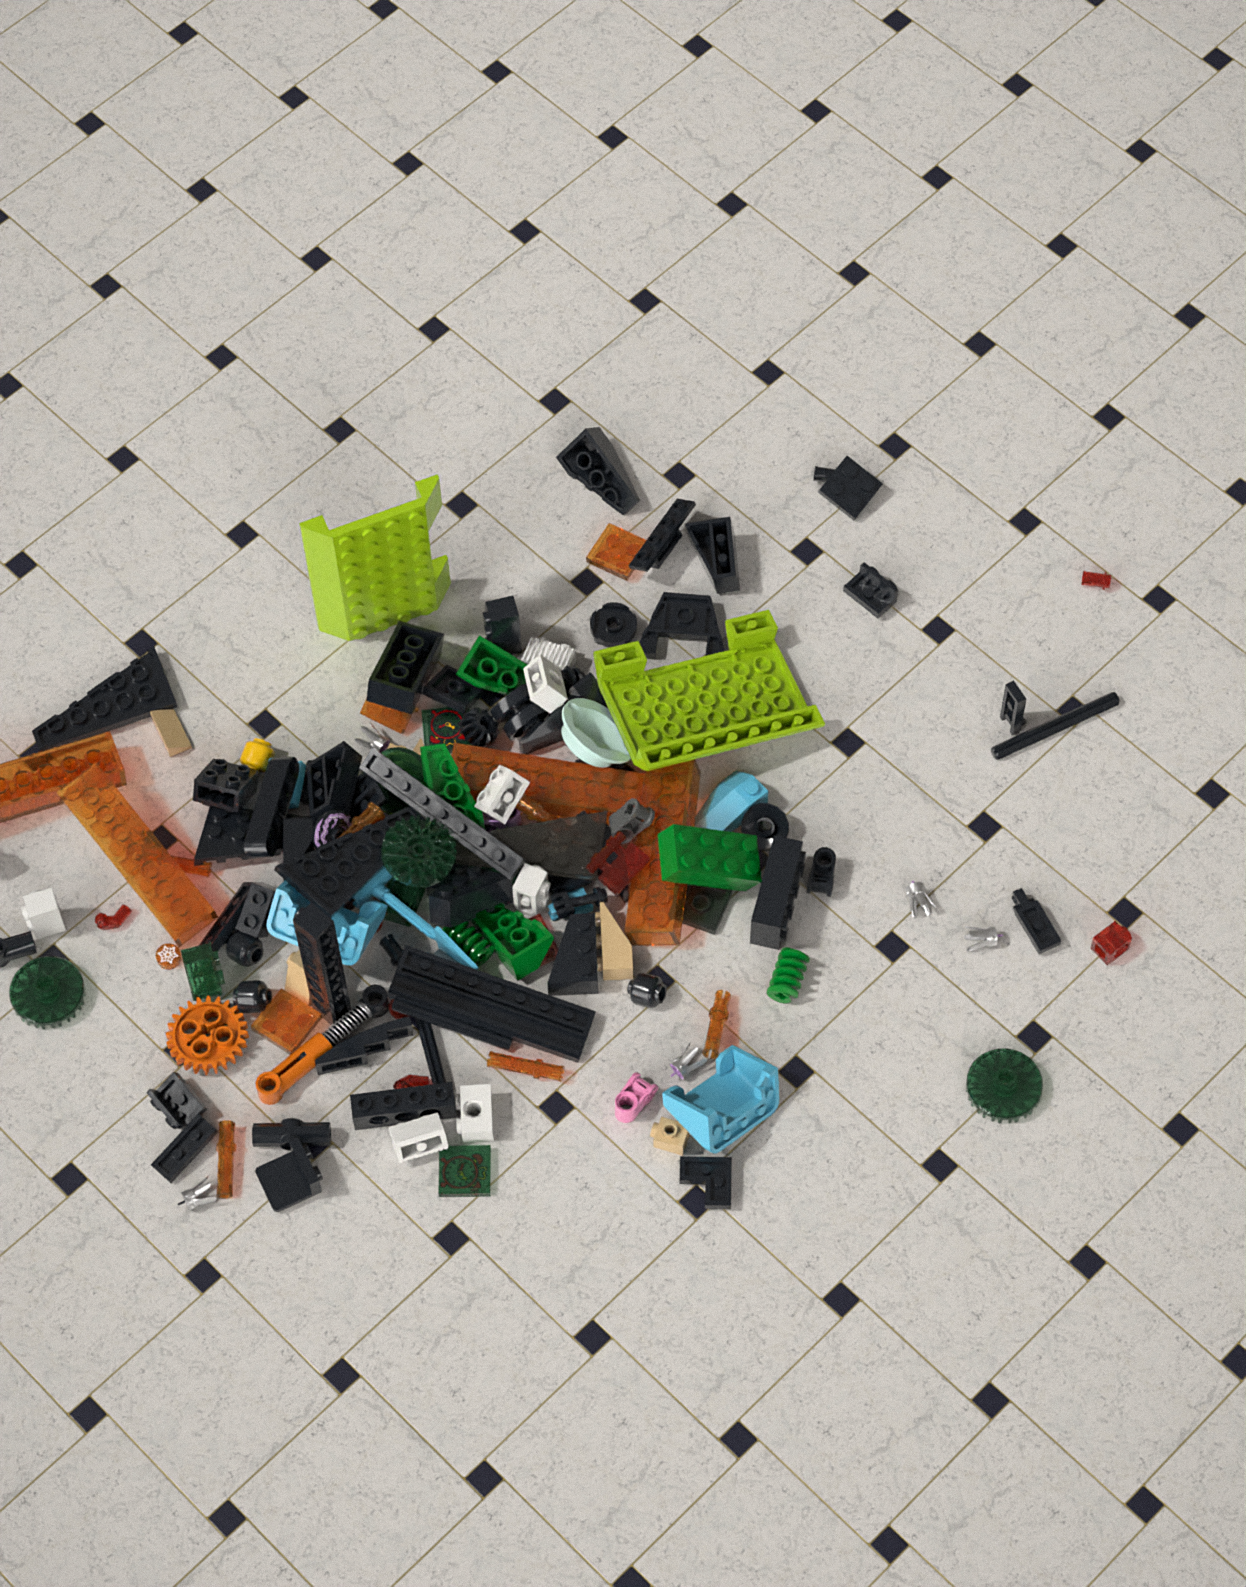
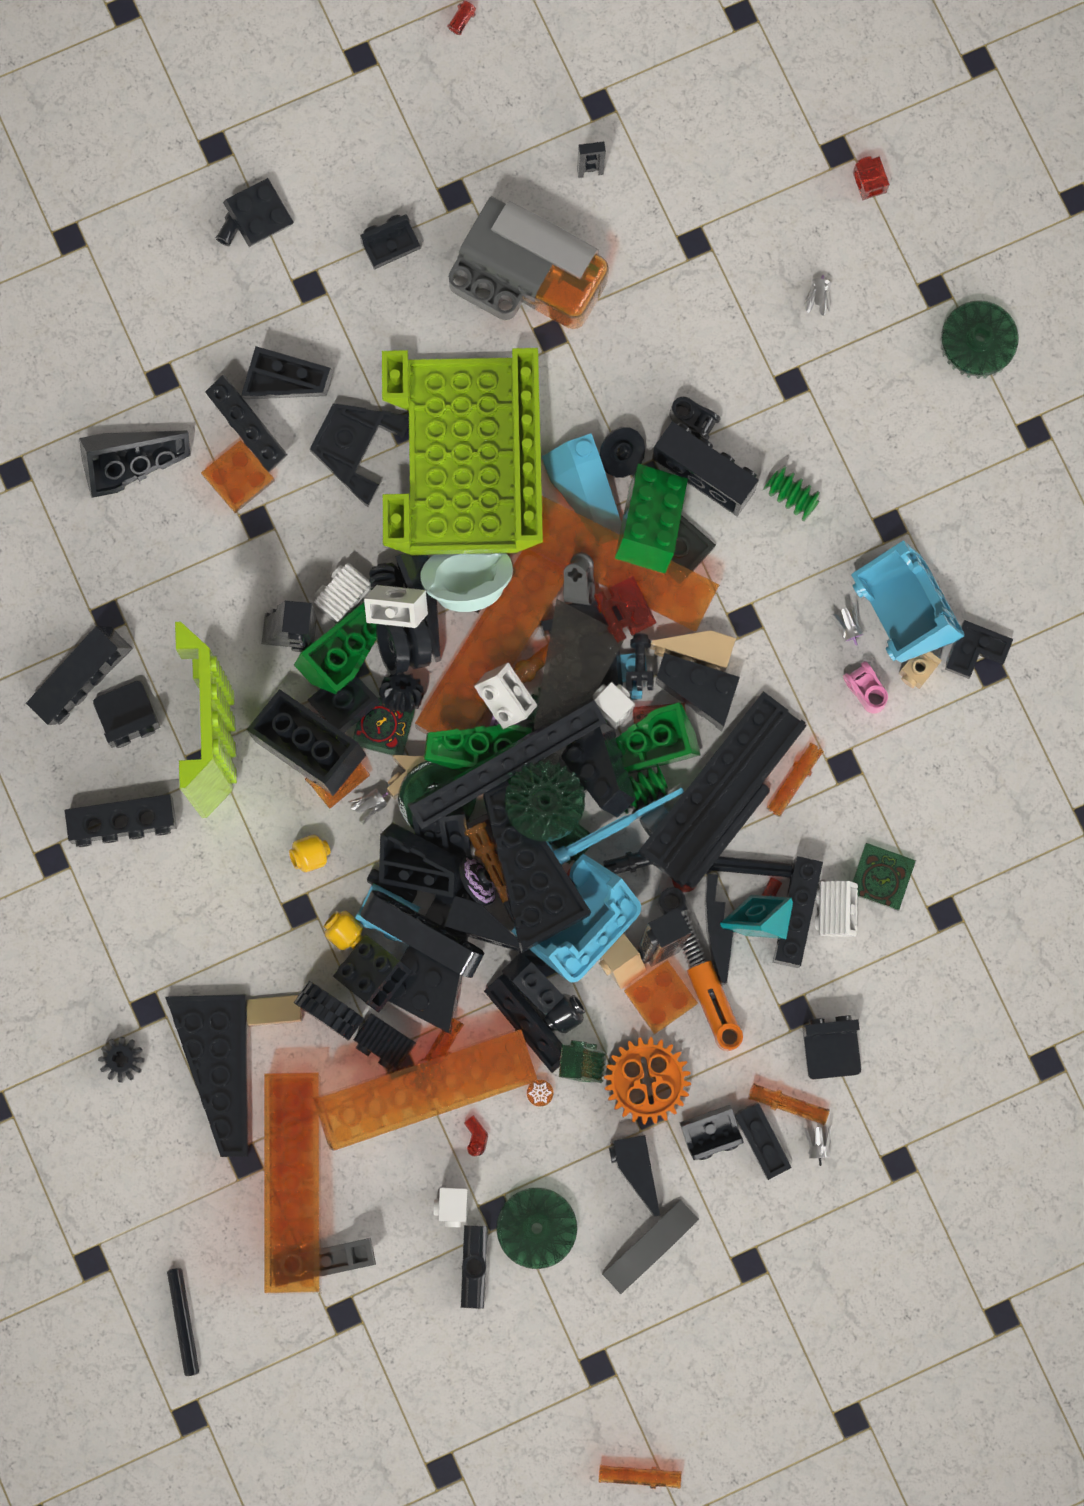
camera: 75 degrees left, 20 degrees up
black head [233,980,272,1013] -> none
black piece [252,1118,331,1151] -> none
white brick [455,1084,494,1143] -> none
black plate [590,602,637,647] -> none
black head [627,973,667,1008] -> none
clear orange pin [702,990,731,1059] -> none
flat silver piece [905,881,936,918] -> none
black axle [991,692,1120,760] -> none
black hinge [1011,888,1061,954] -> none
none -> black wedge [26,626,133,725]
none -> black brick [64,794,177,847]
none -> black gear [98,1037,145,1083]
none -> yellow head [289,834,331,873]
none -> black wheel [294,981,364,1041]
none -> black brick [353,1013,416,1072]
none -> piece [448,196,609,329]
none -> dark grey slope [602,1200,699,1294]
none -> black slope [609,1135,660,1217]
none -> teal slope [720,895,793,939]

